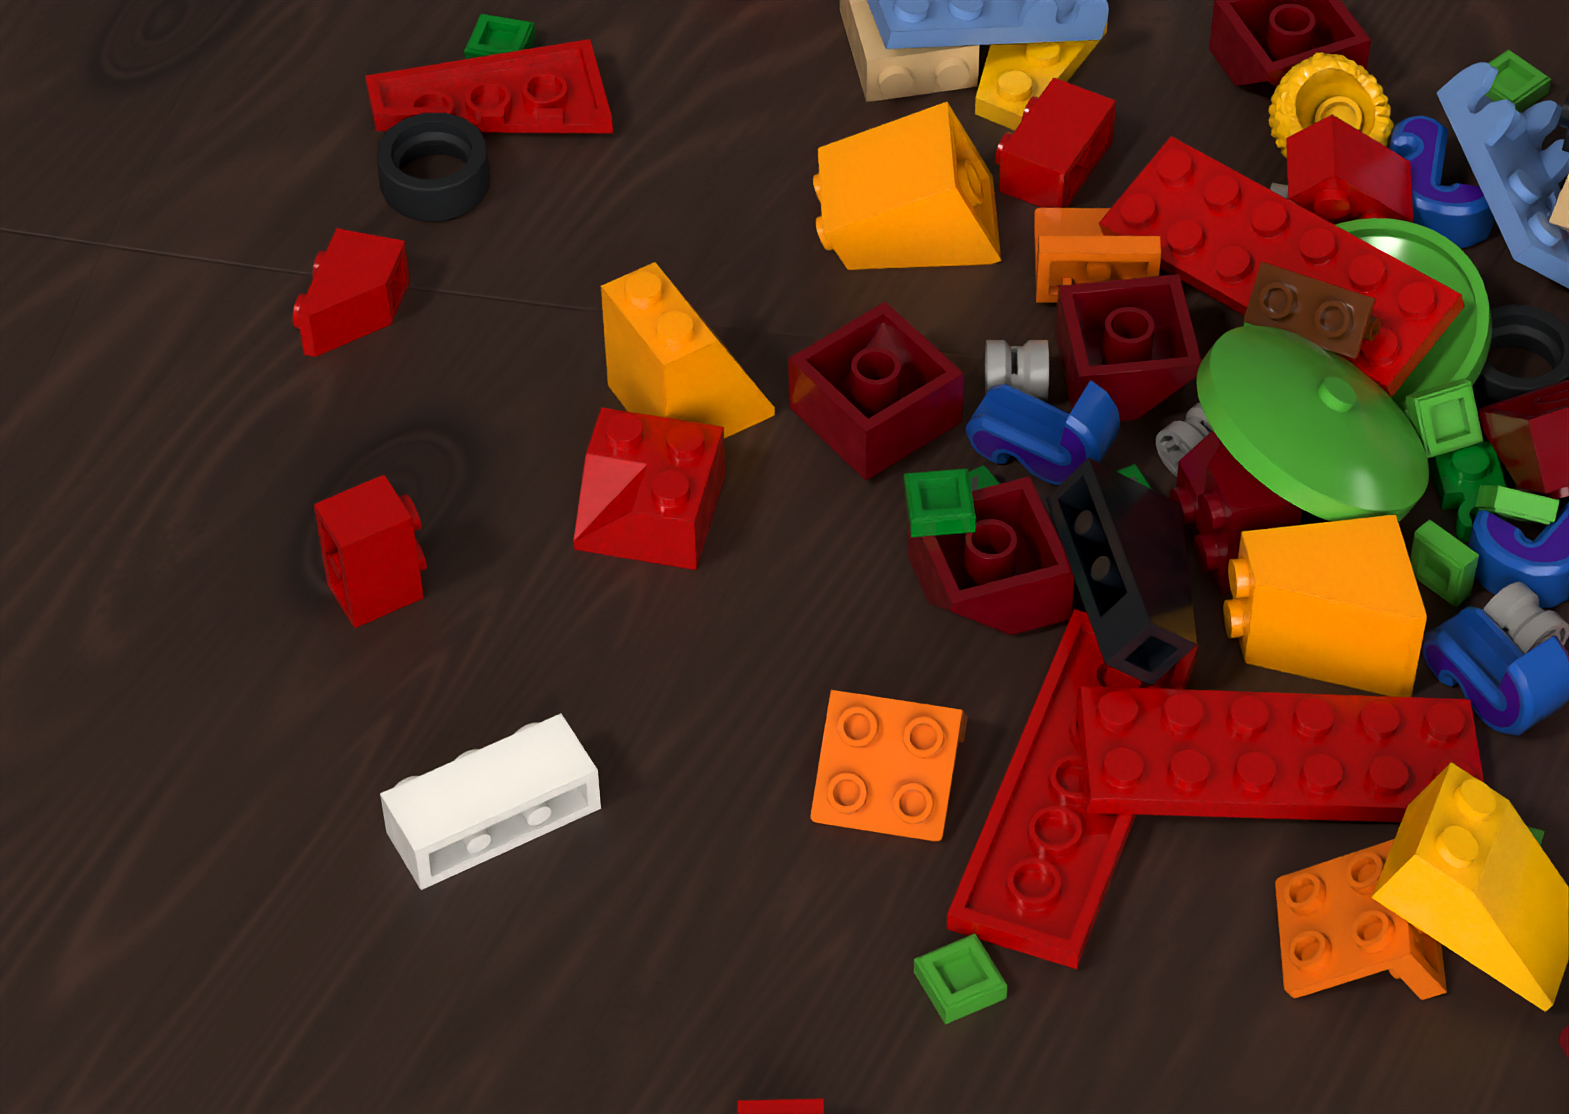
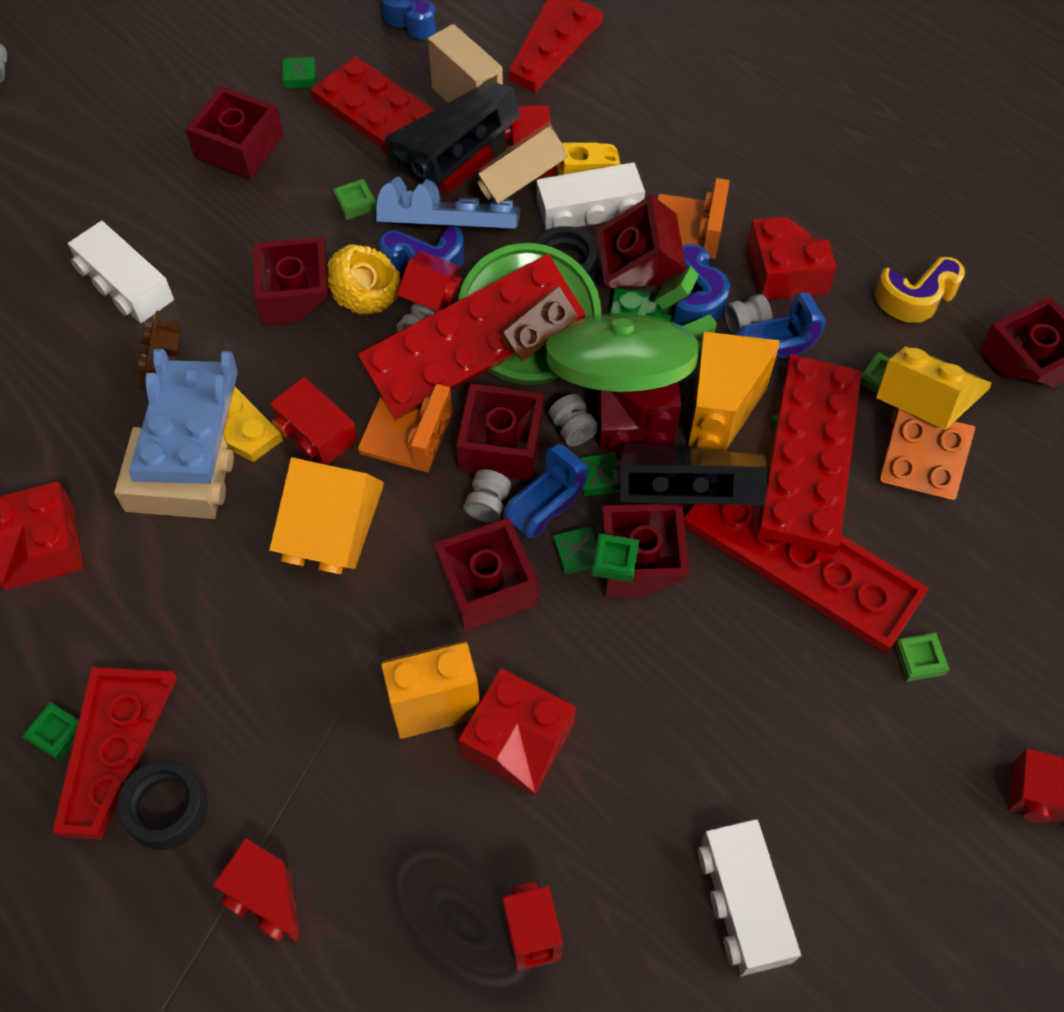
camera: 75 degrees left, 10 degrees up
orange bracket [811,690,968,842] -> none
bright green tile [1405,379,1483,459] -> none

